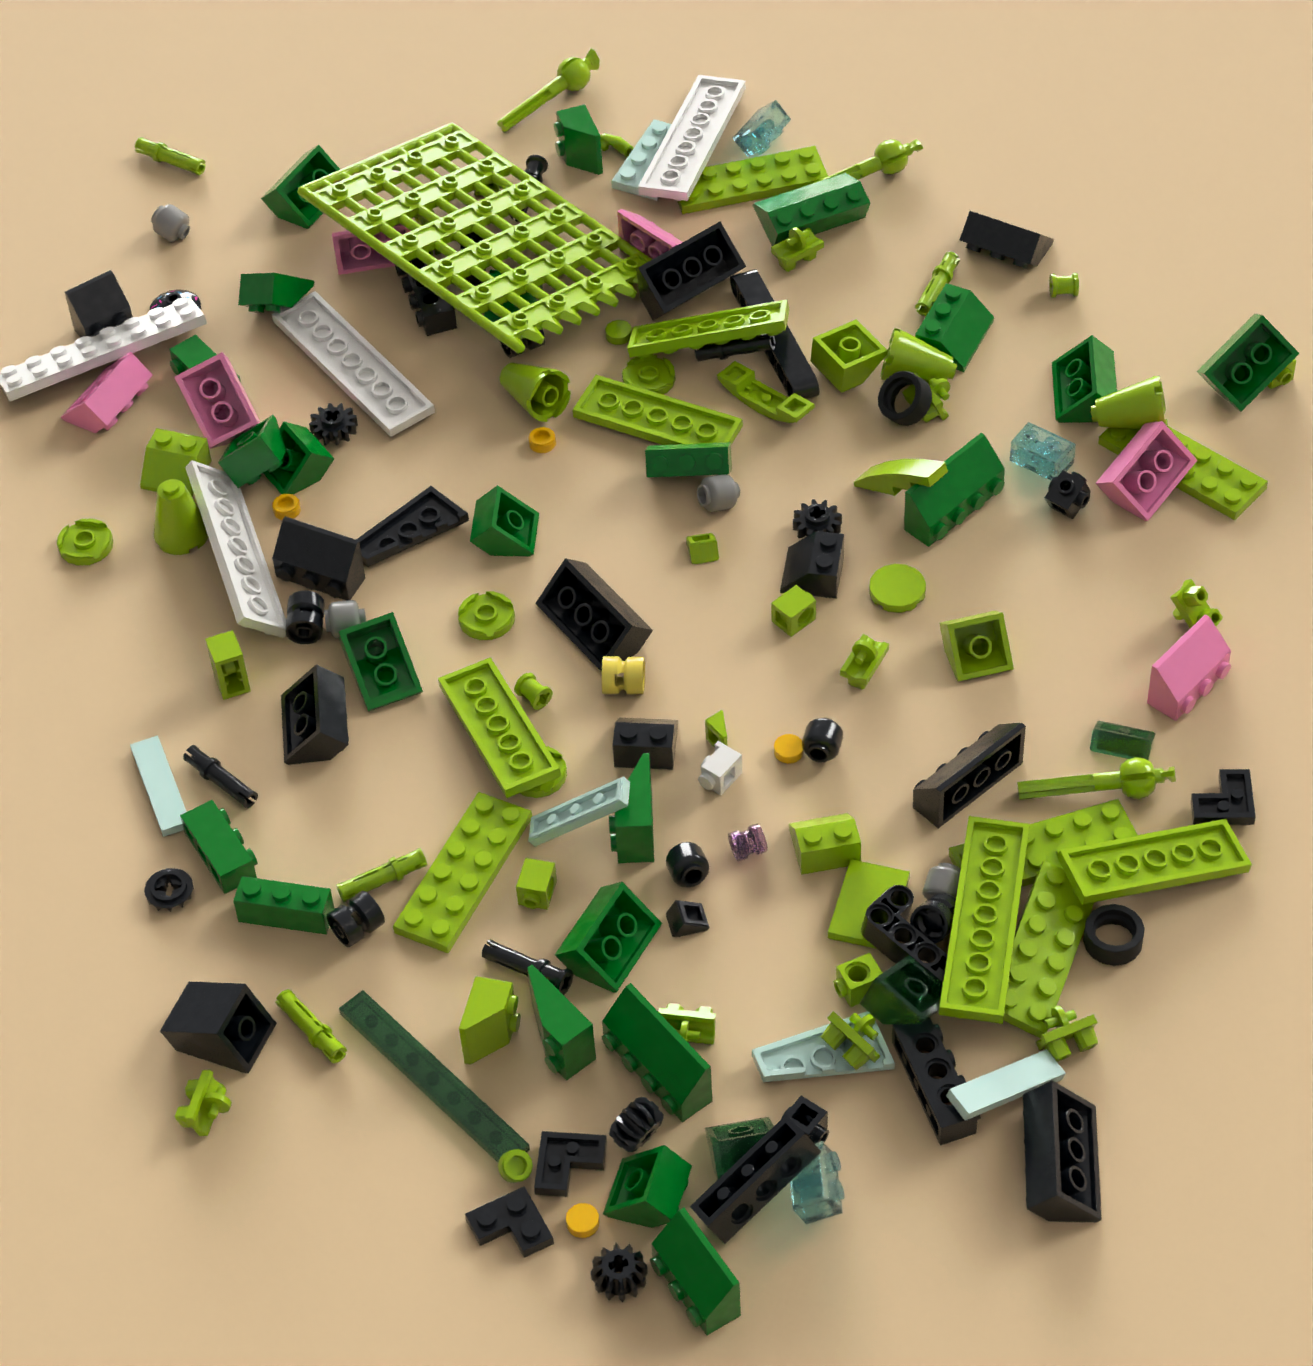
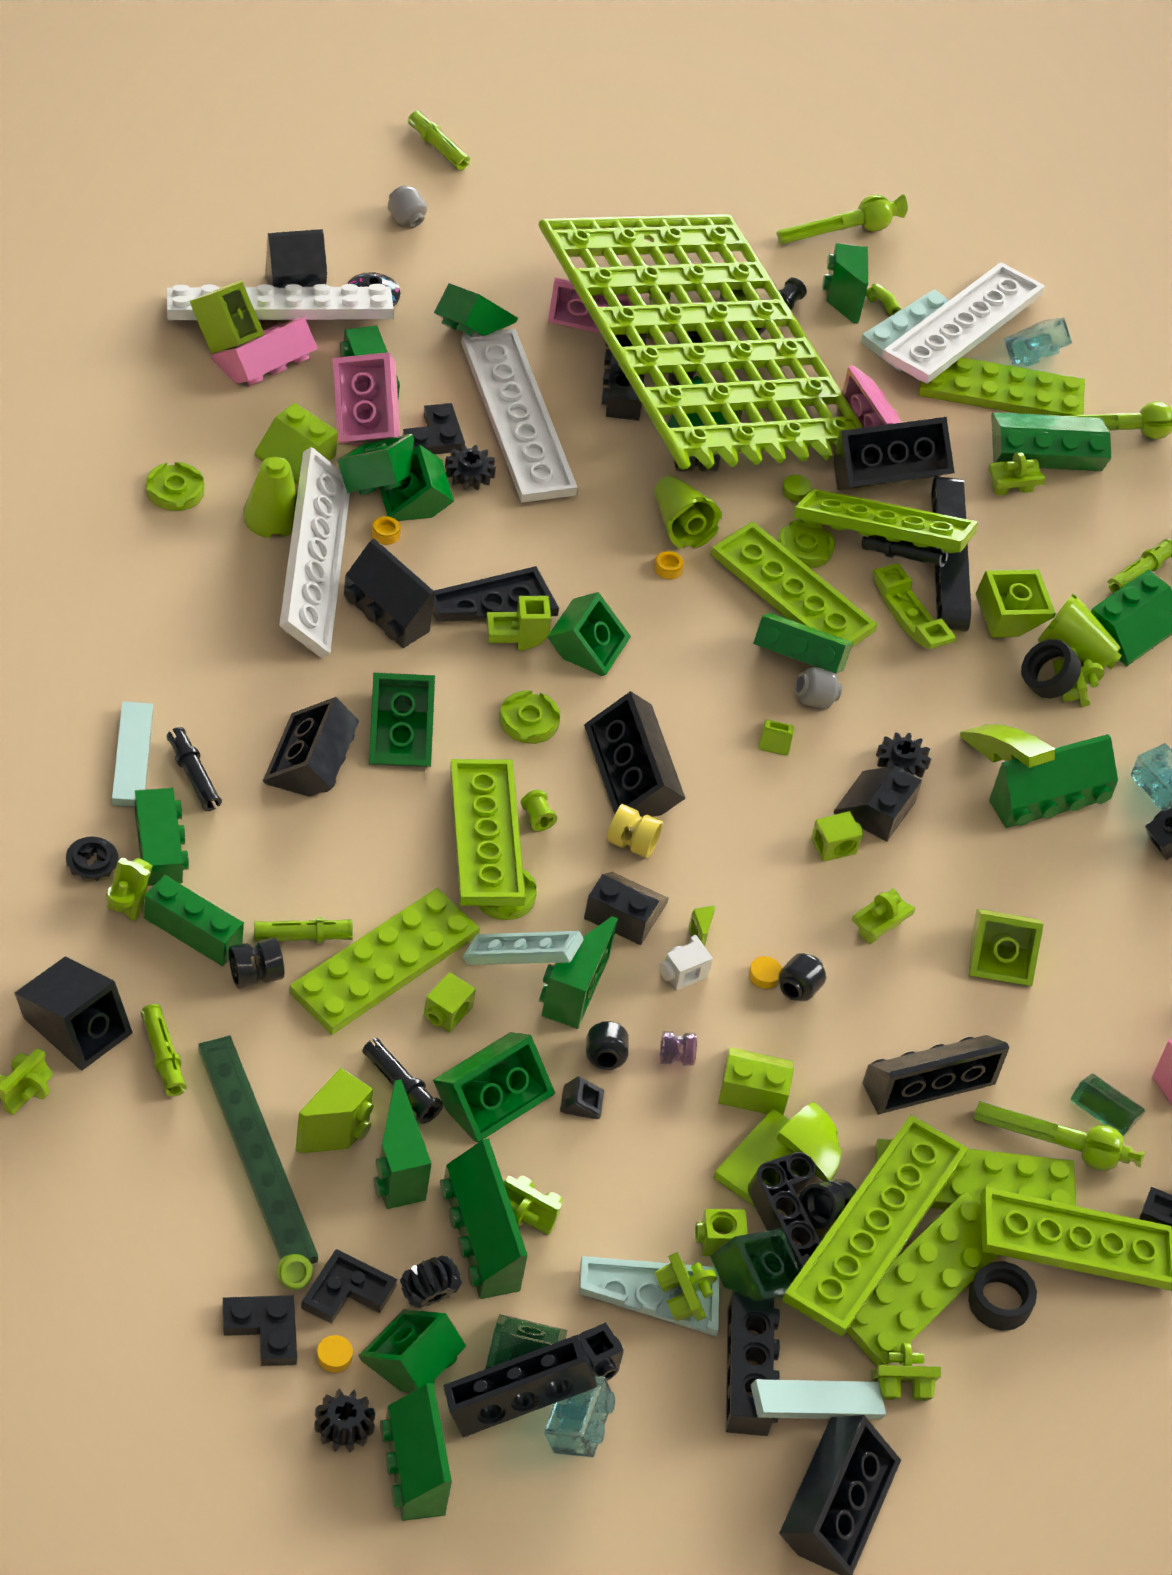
camera: 10 degrees right, 0 degrees up
lime brick [205,630,251,700] -> none
green slope [261,144,340,229] -> none
black wheel [285,590,325,644] -> none
light grey head [324,600,366,638] -> none
lime tile [869,564,926,613] -> none
light grey head [922,863,961,900] -> none
none -> lime hips [106,857,153,922]
none -> lime slope [189,279,265,354]
none -> black plate [402,403,465,454]
none -> lime brick [486,596,551,651]
none -> lime brick [777,1101,842,1182]

